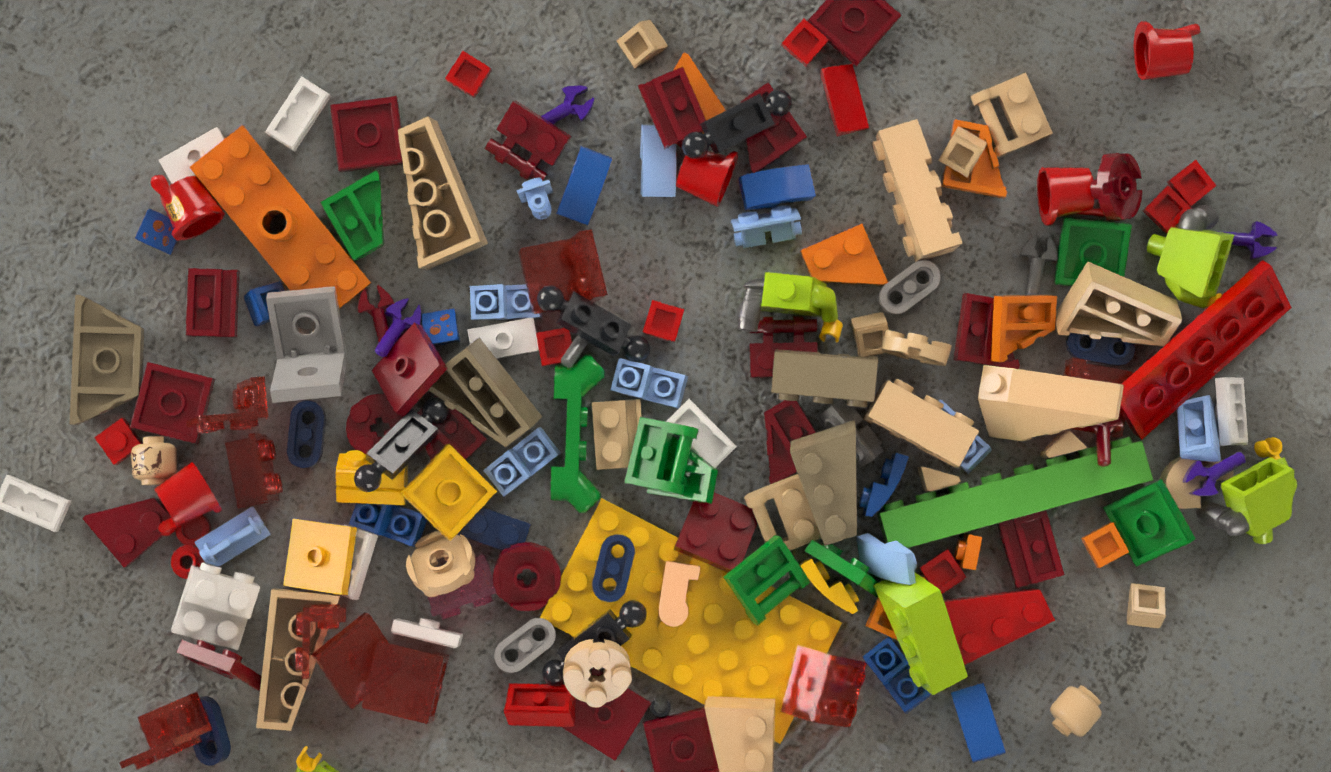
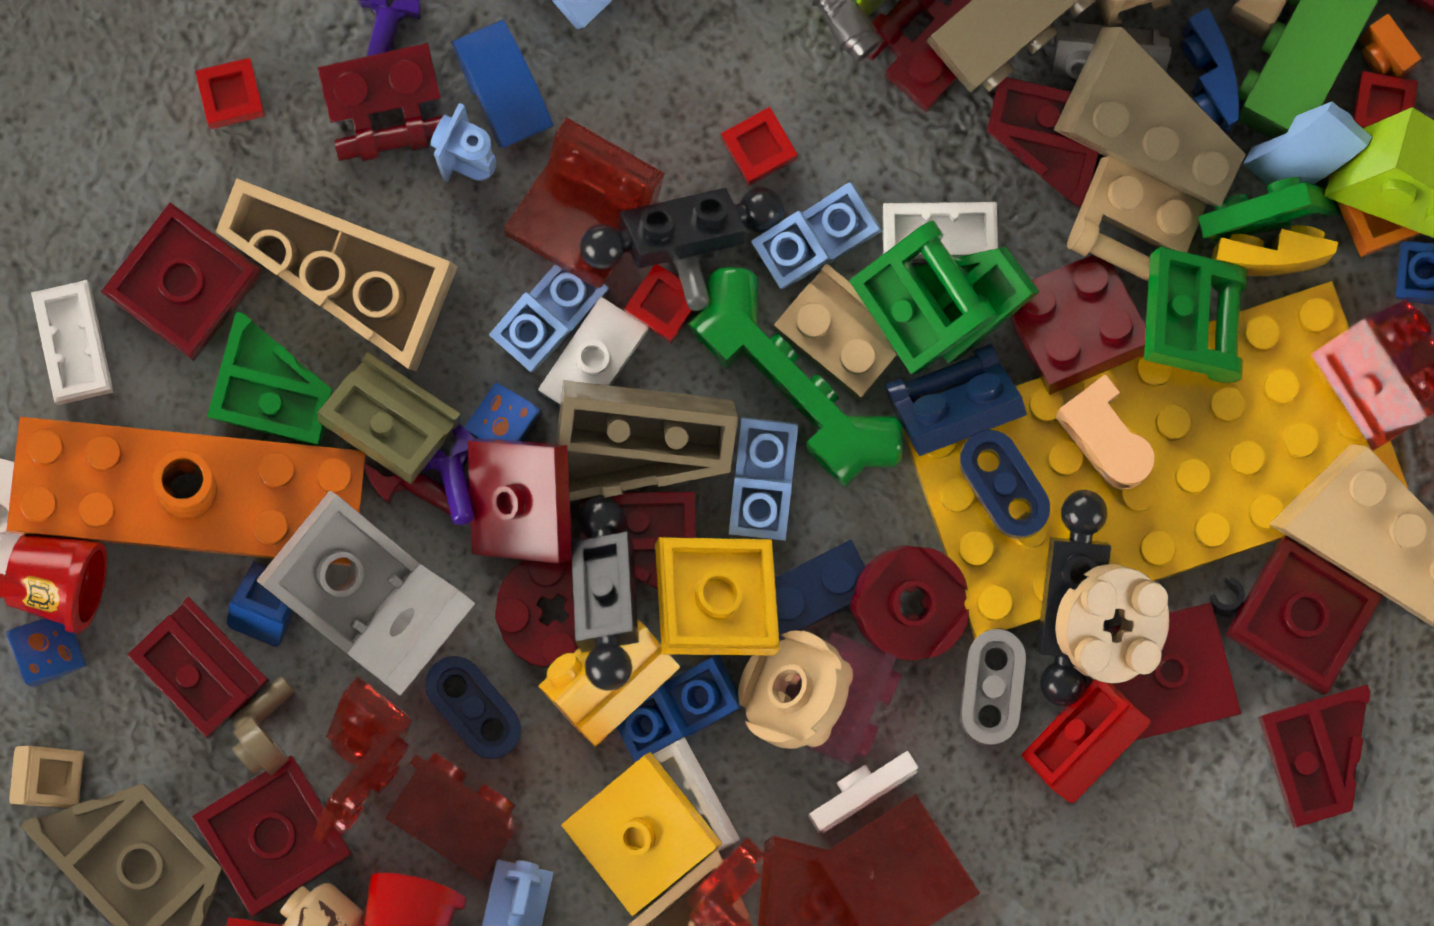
camera: 45 degrees left, 5 degrees down
none -> tan slope [9,746,84,809]
none -> dark tan plate [232,675,295,776]
none -> olive plate [318,352,460,484]
none -> dark blue plate [884,344,1027,457]

